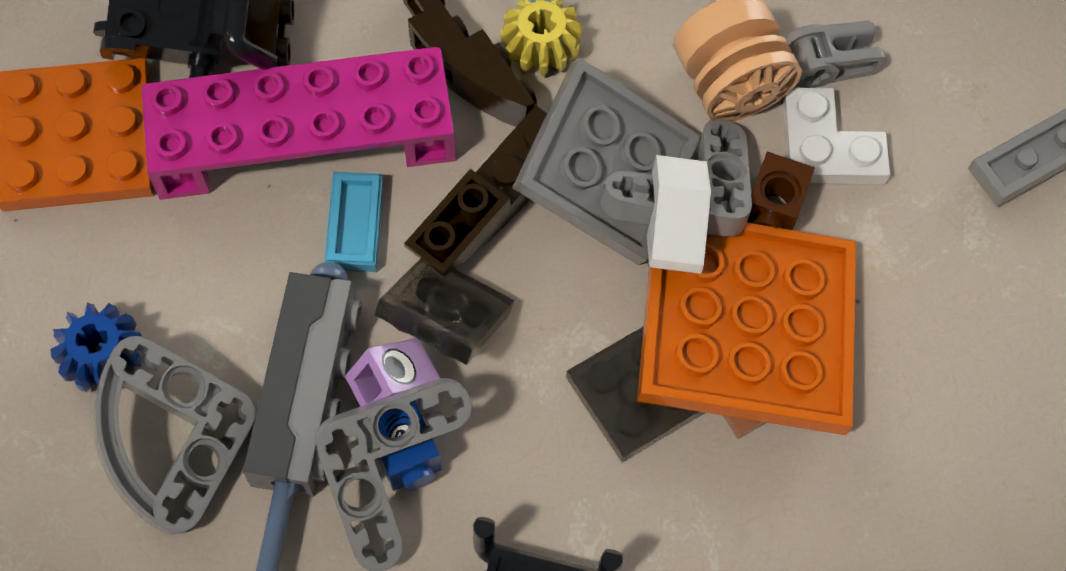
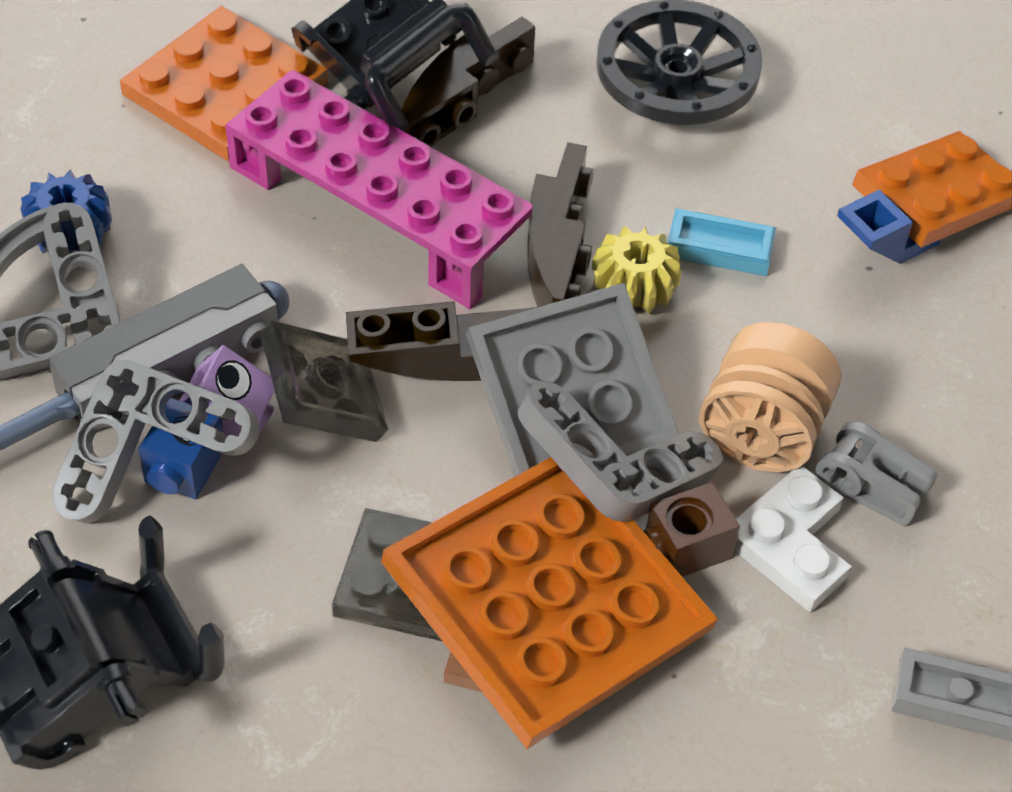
camera: 45 degrees right, 15 degrees down
medium azure tile [324,172,384,272] -> none
white slope [647,155,711,274] -> none

